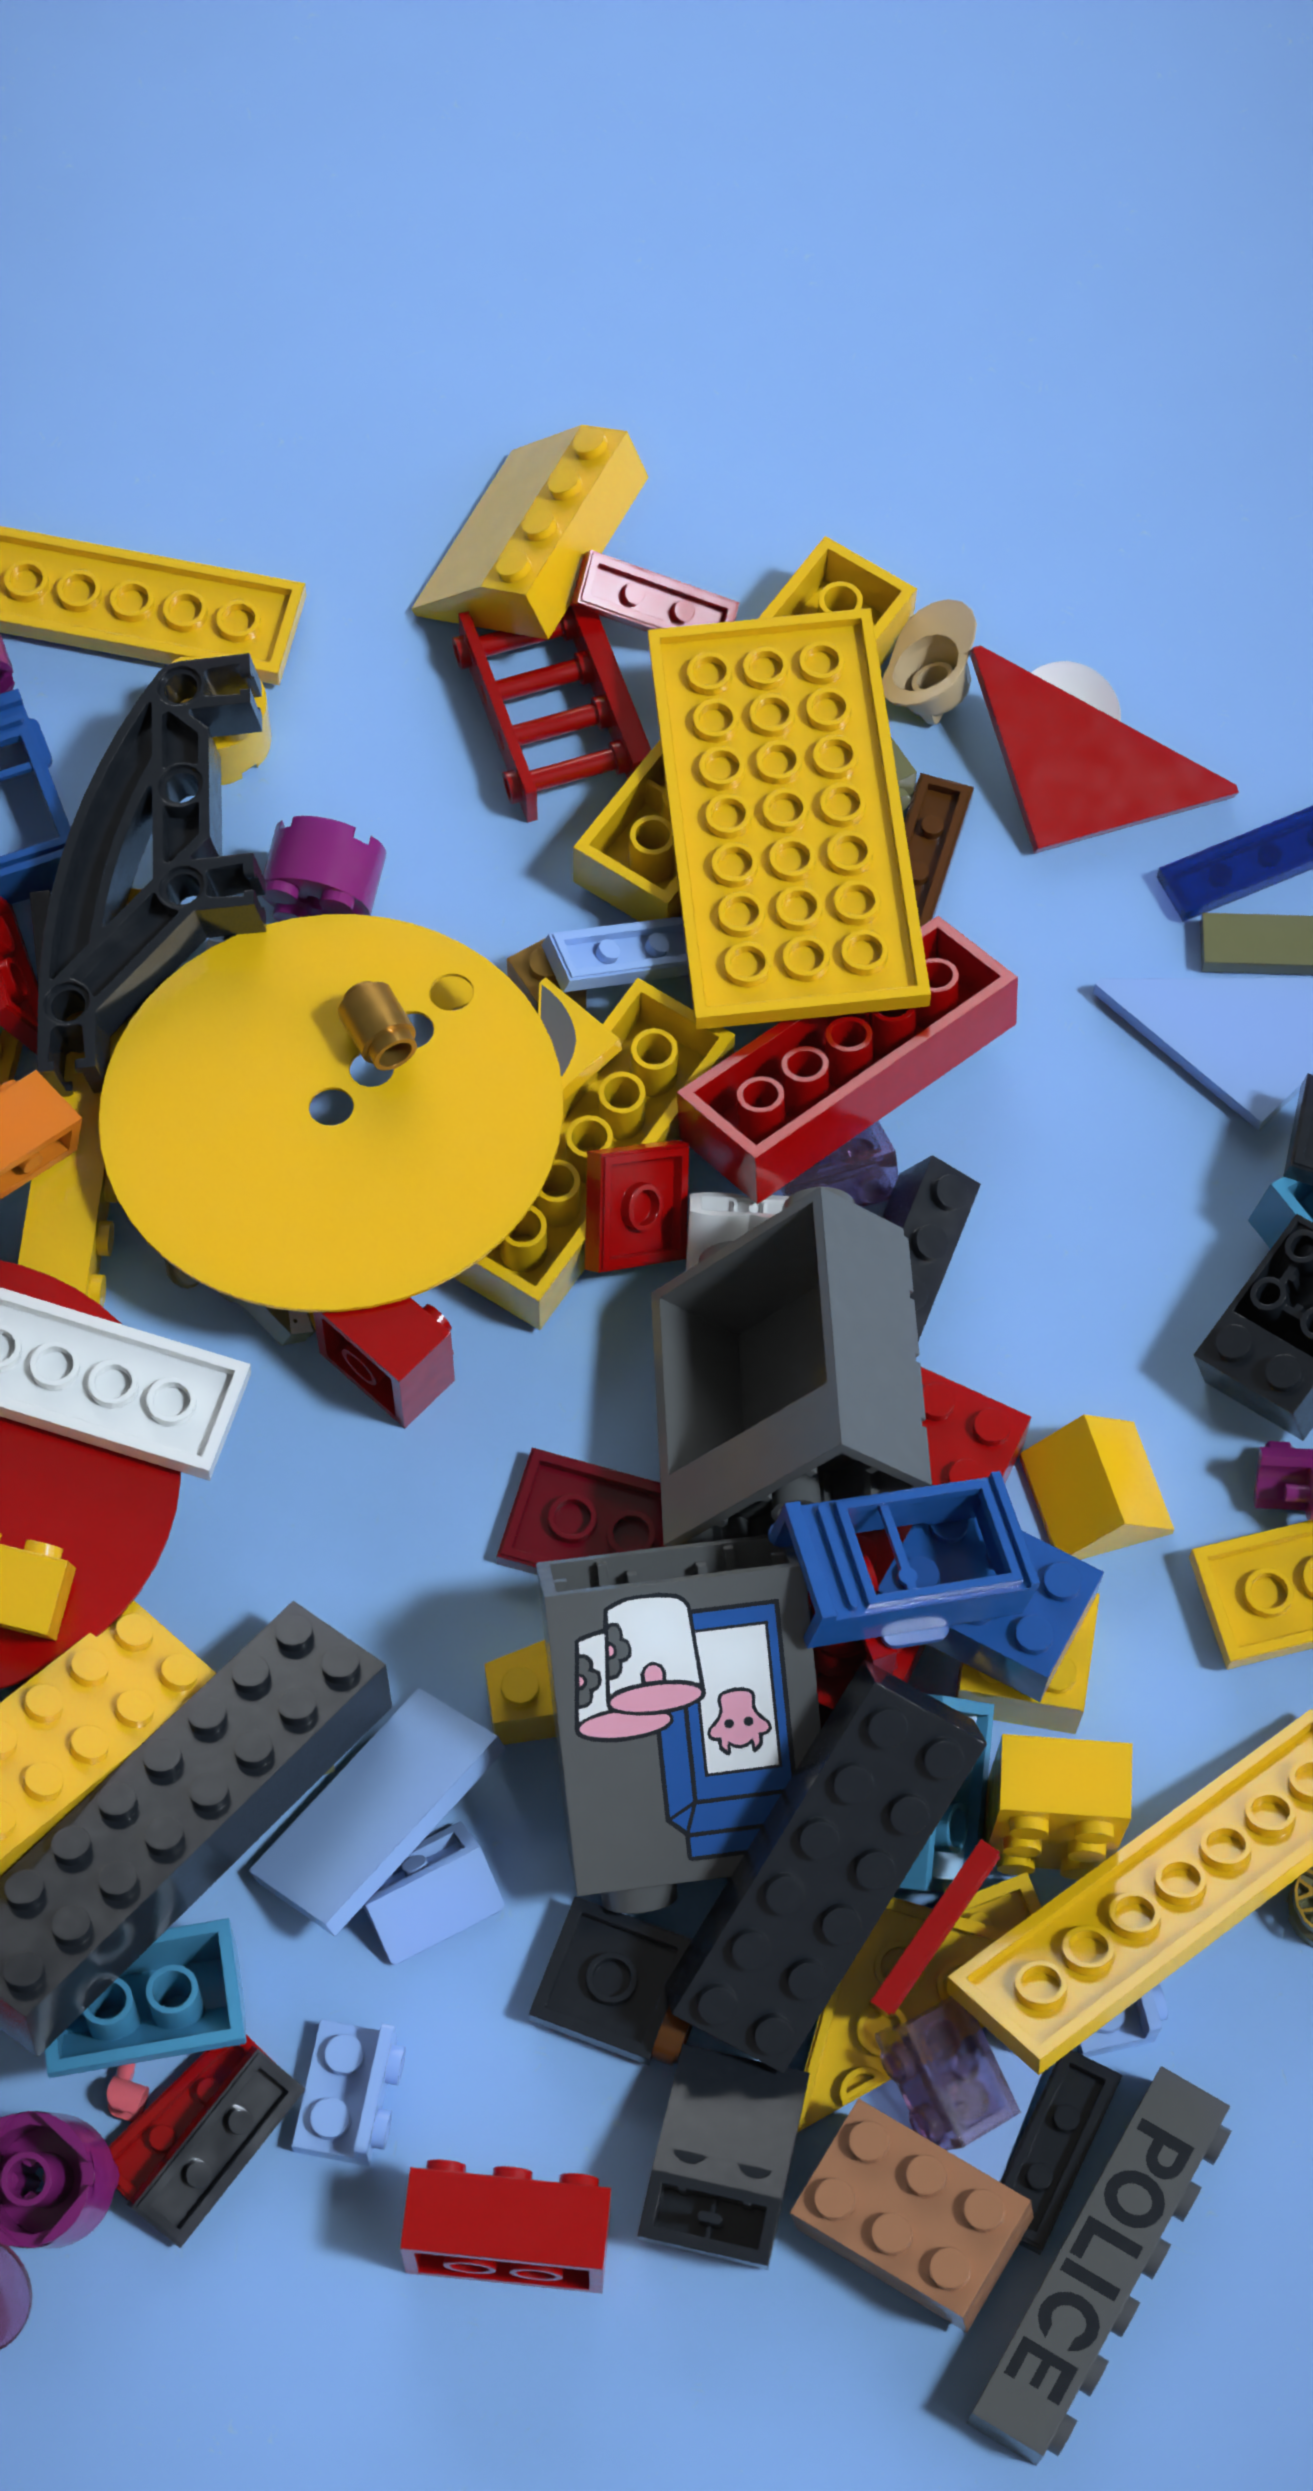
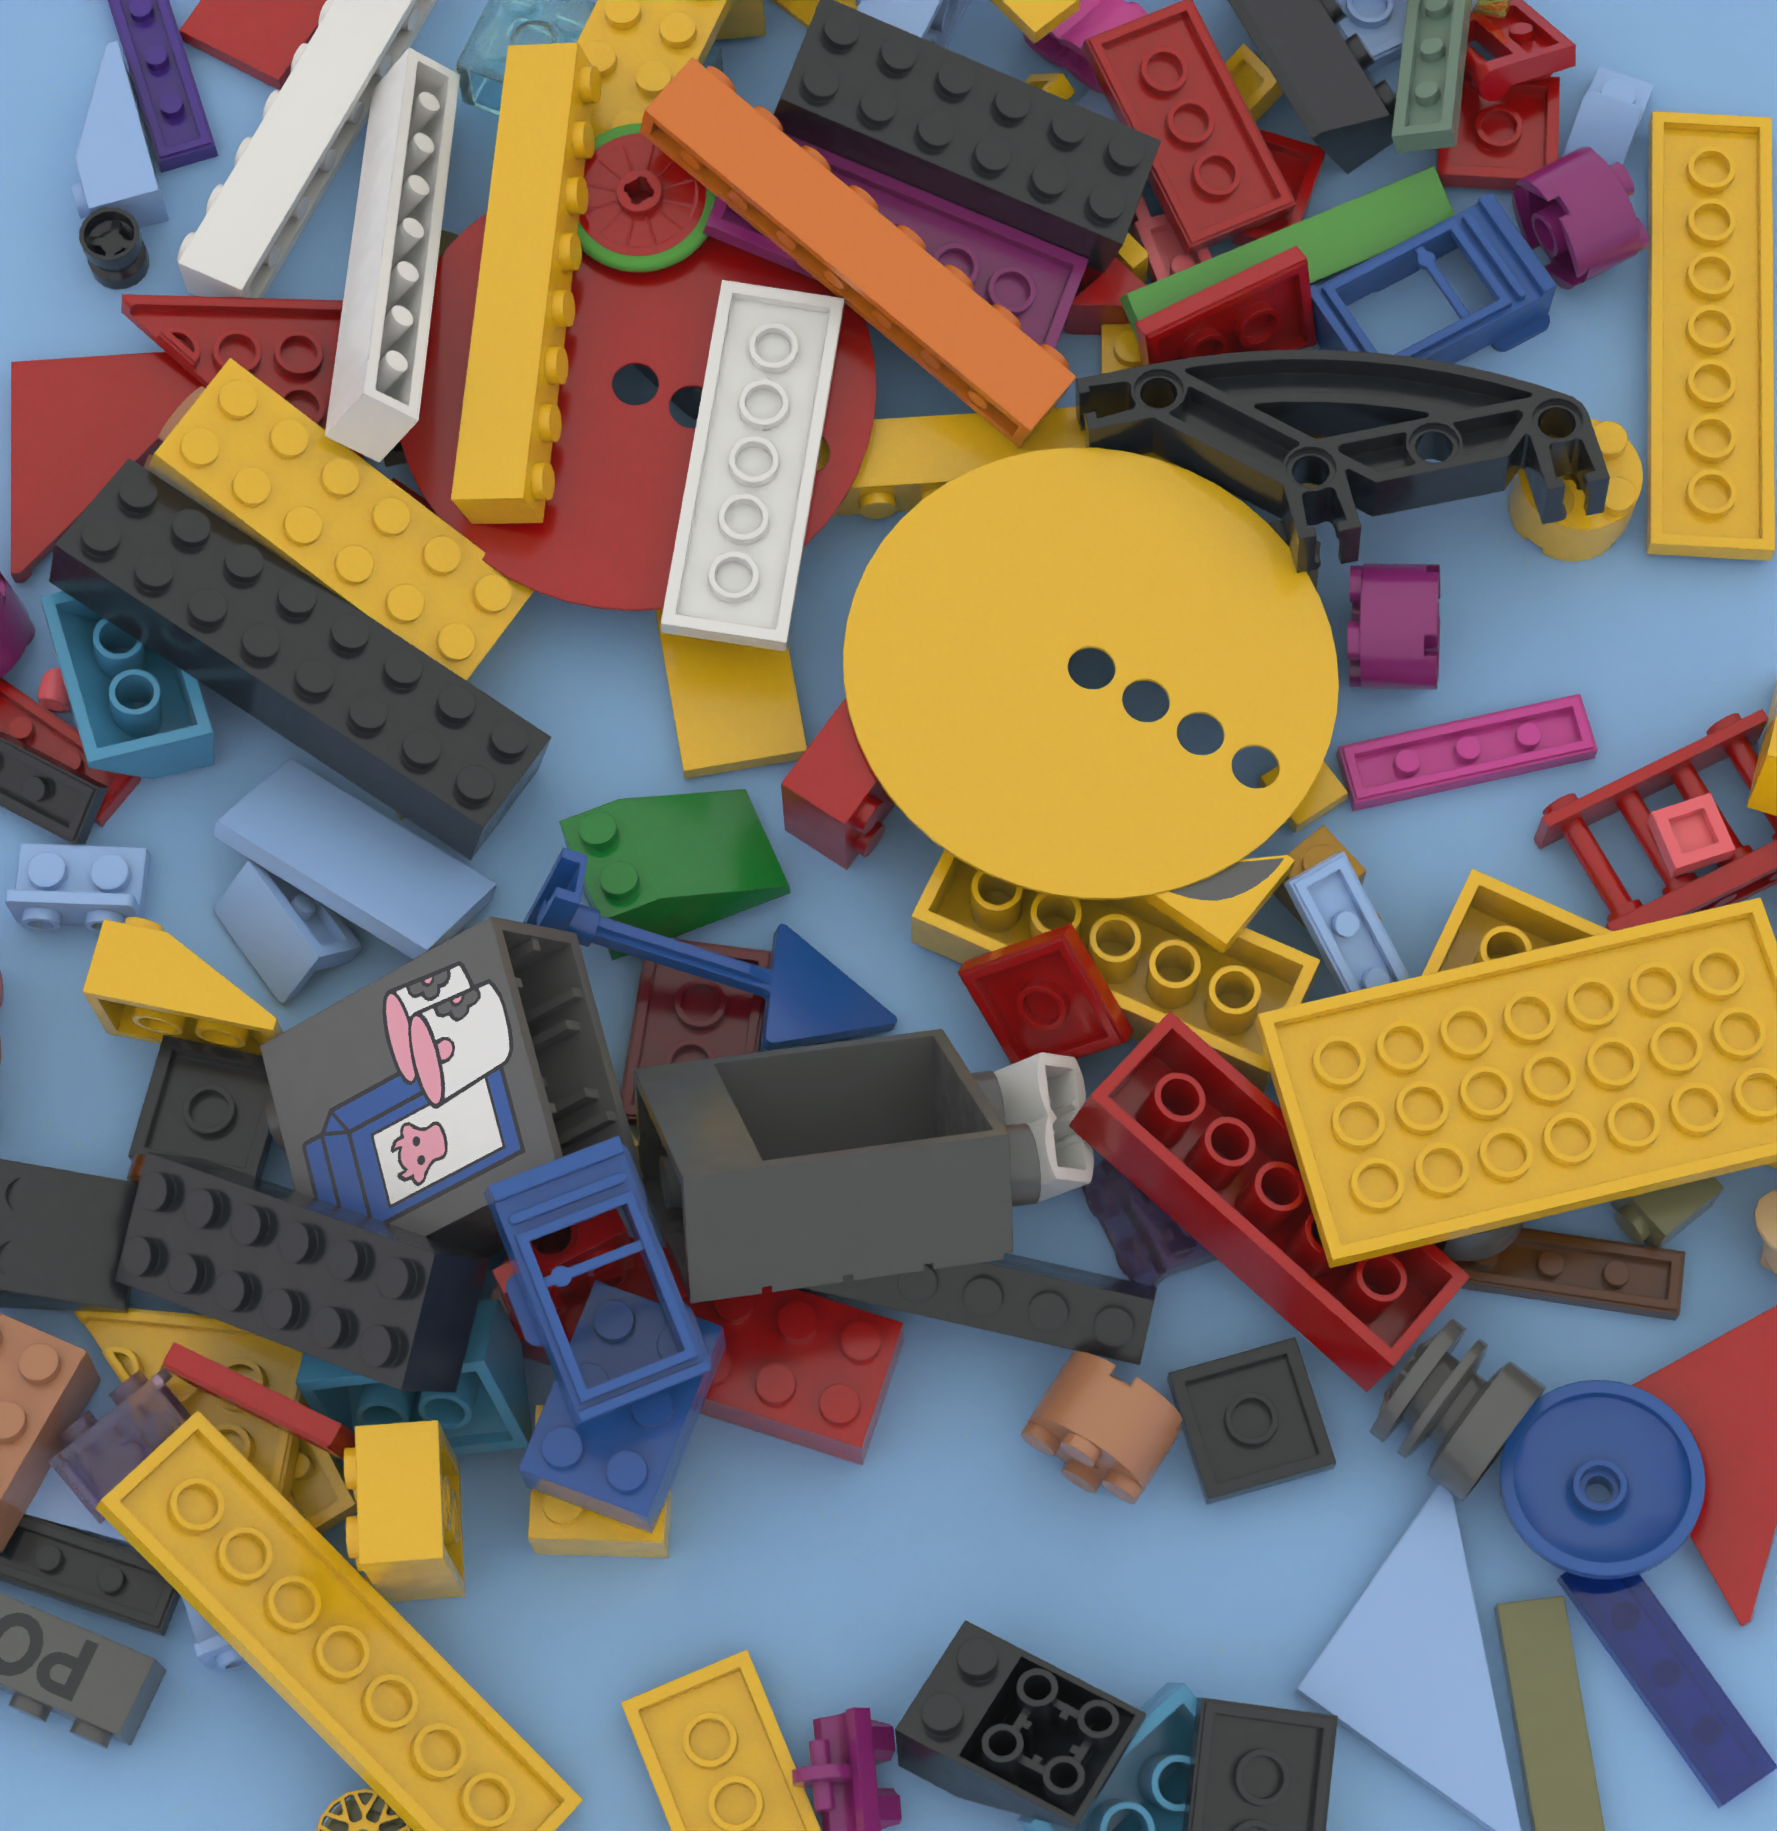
camera: 85 degrees right, 5 degrees up
pearl gold brick [338,981,417,1071] -> none
yellow slope [1019,1414,1175,1560] -> none
none -> yellow slope [82,917,283,1055]
none -> blue piece [523,847,897,1050]
none -> green slope [559,789,791,961]
none -> yellow tile [655,610,807,779]
none -> nougat brick [1021,1351,1183,1504]
none -> black plate [1167,1337,1336,1505]
none -> dark pink tile [1336,694,1598,811]
none -> dark grey wheel [1370,1319,1546,1501]
none -> blue dish [1499,1380,1705,1579]
none -> coral plate [1647,793,1736,878]

